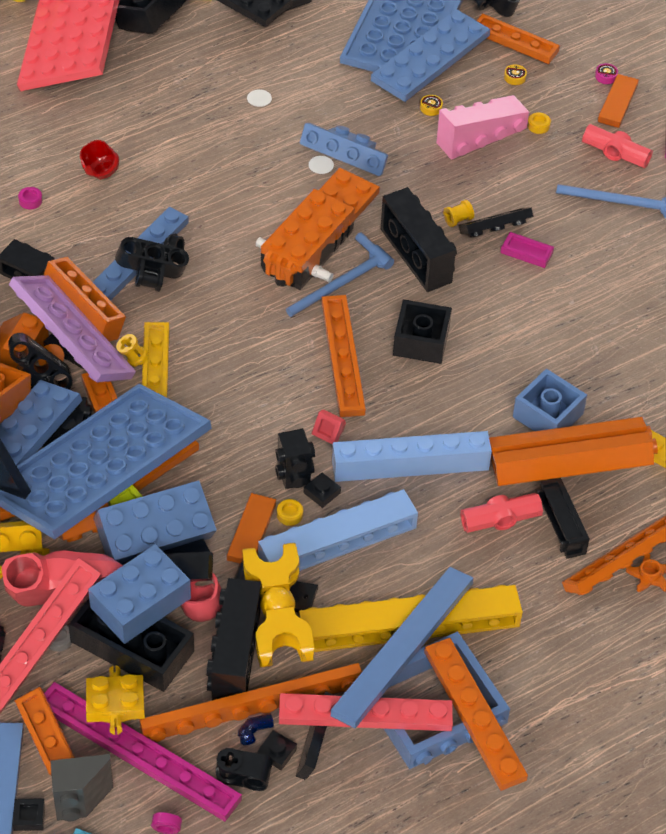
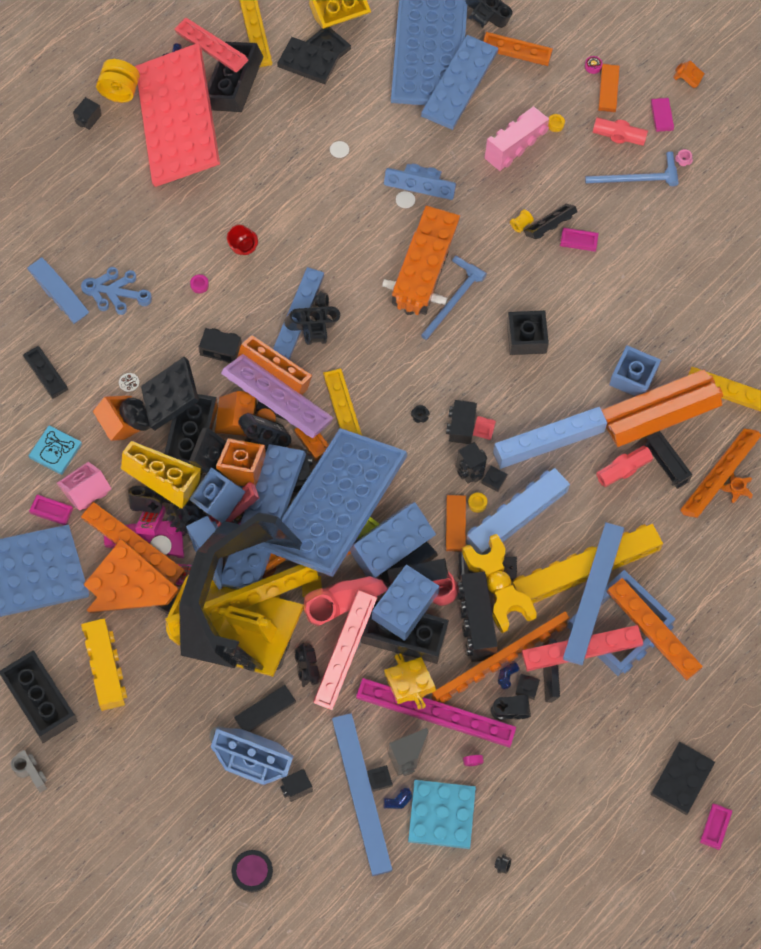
camera: 15 degrees left, 15 degrees up
orange tile [14,687,75,776] -> none
yellow bush [116,334,148,367] -> none
orange plate [322,295,366,417] -> none
black brick [380,187,457,292] -> none
tile [420,95,443,116] -> none
tile [504,64,527,85] -> none
none -> black plate [411,405,430,423]
none -> black brick [446,400,477,444]

